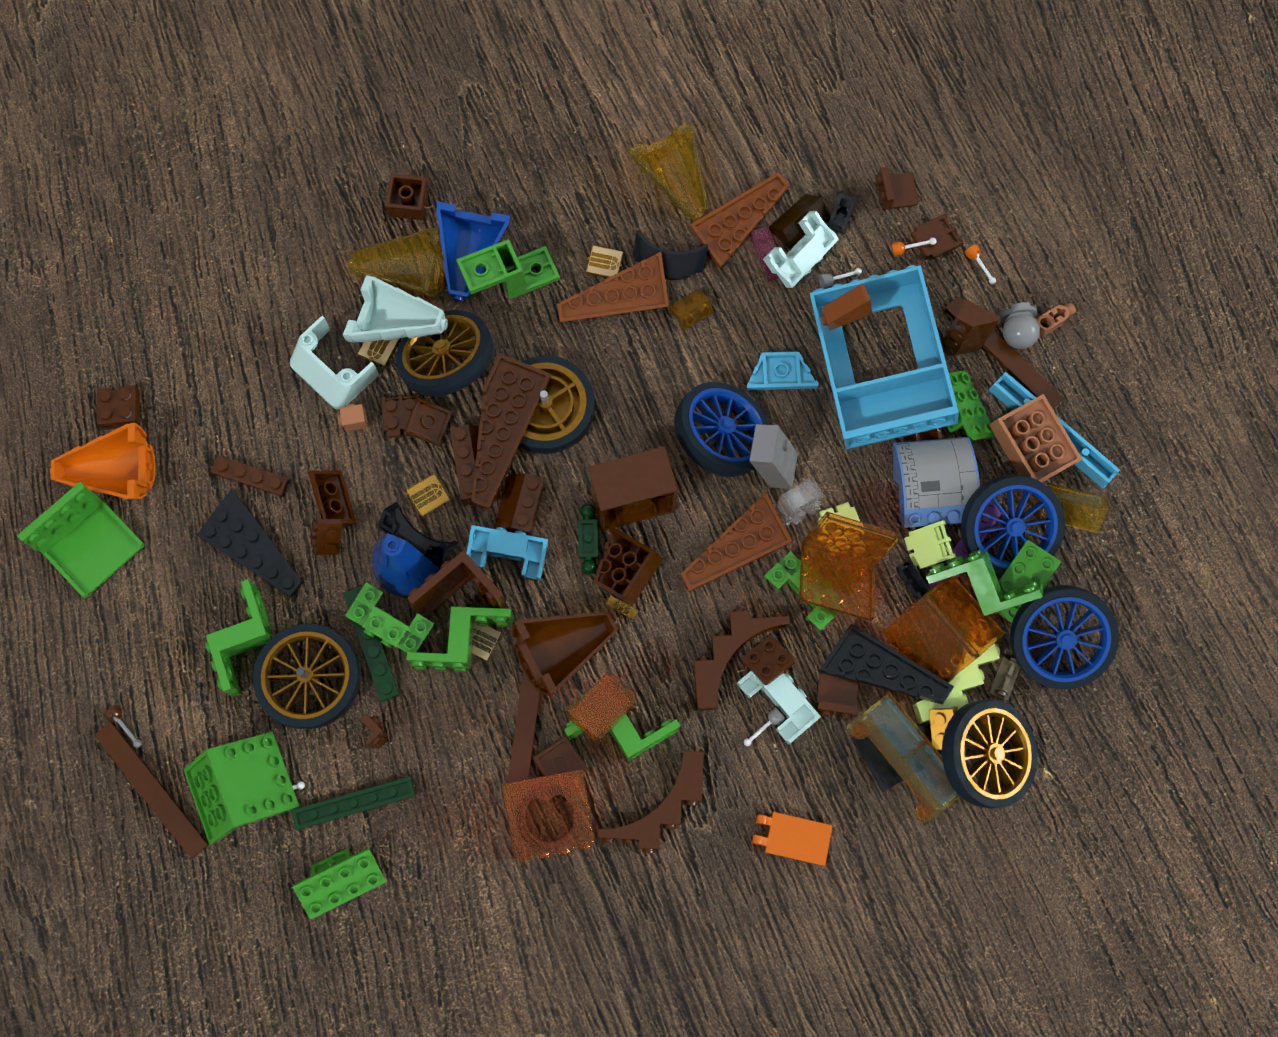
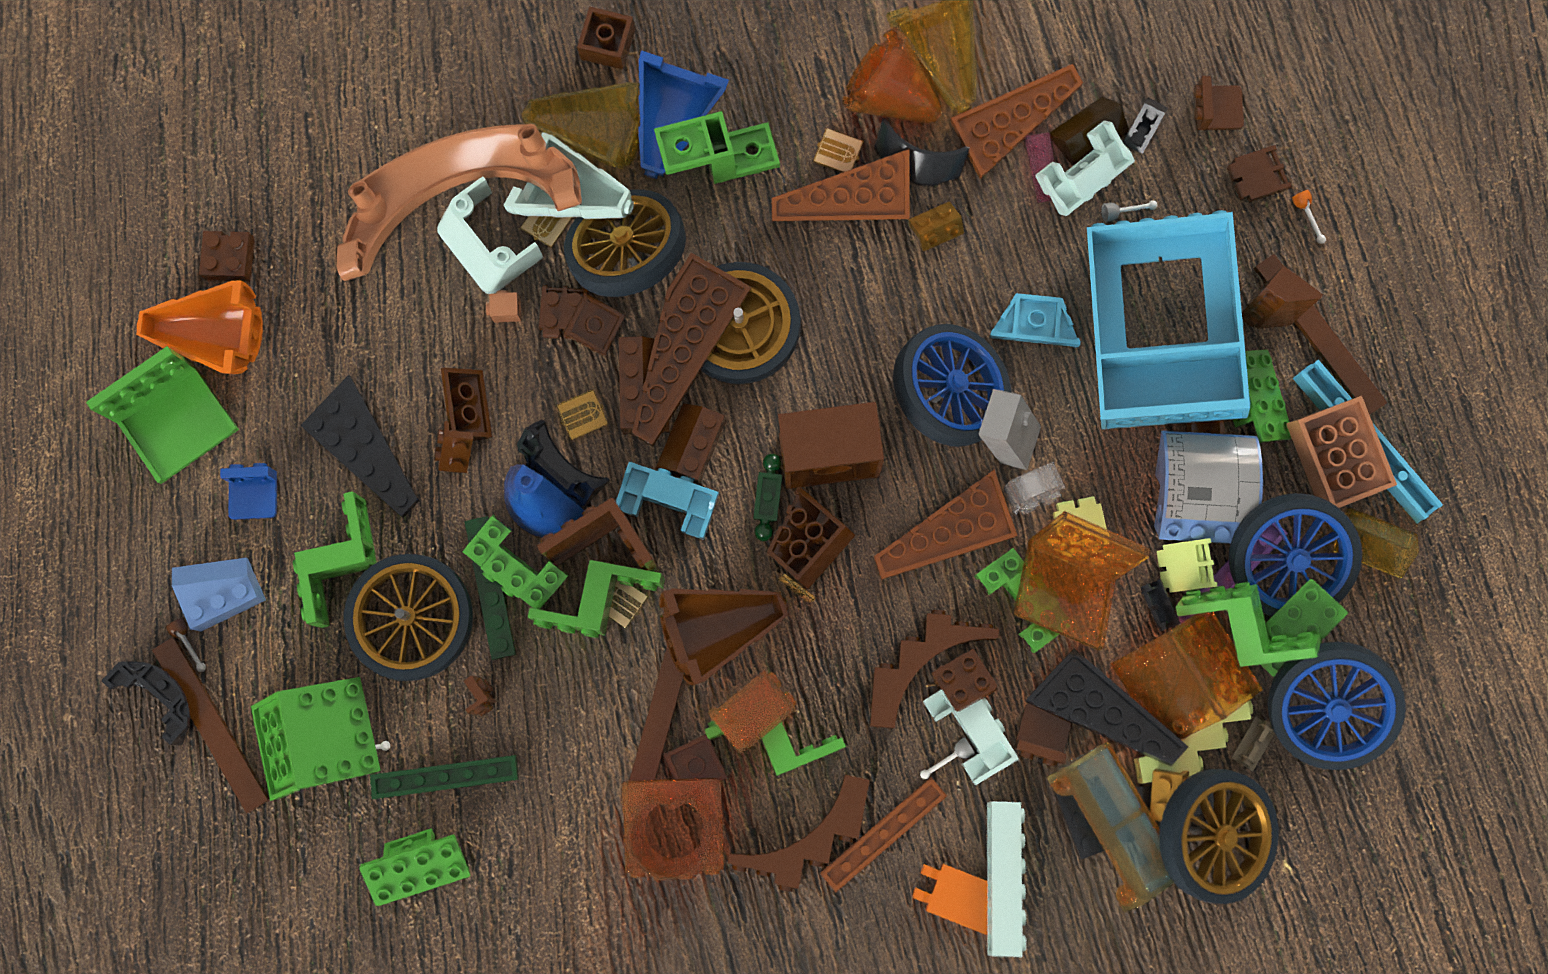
camera: 15 degrees right, 5 degrees up
reddish brown plate [210,455,290,497] -> none
dark orange slope [820,283,872,331] -> none
hinge [892,238,937,257] -> none
light grey tile [999,302,1040,350] -> none
nougat piece [1038,303,1076,337] -> none
none -> black windscreen [101,661,190,745]
none -> medium blue wedge [172,558,266,632]
none -> blue bracket [220,463,277,520]
none -> nougat panel [337,124,582,281]
none -> dark orange tile [820,777,947,893]
none -> clear orange cone [842,28,942,124]
none -> light aqua brick [987,801,1026,957]

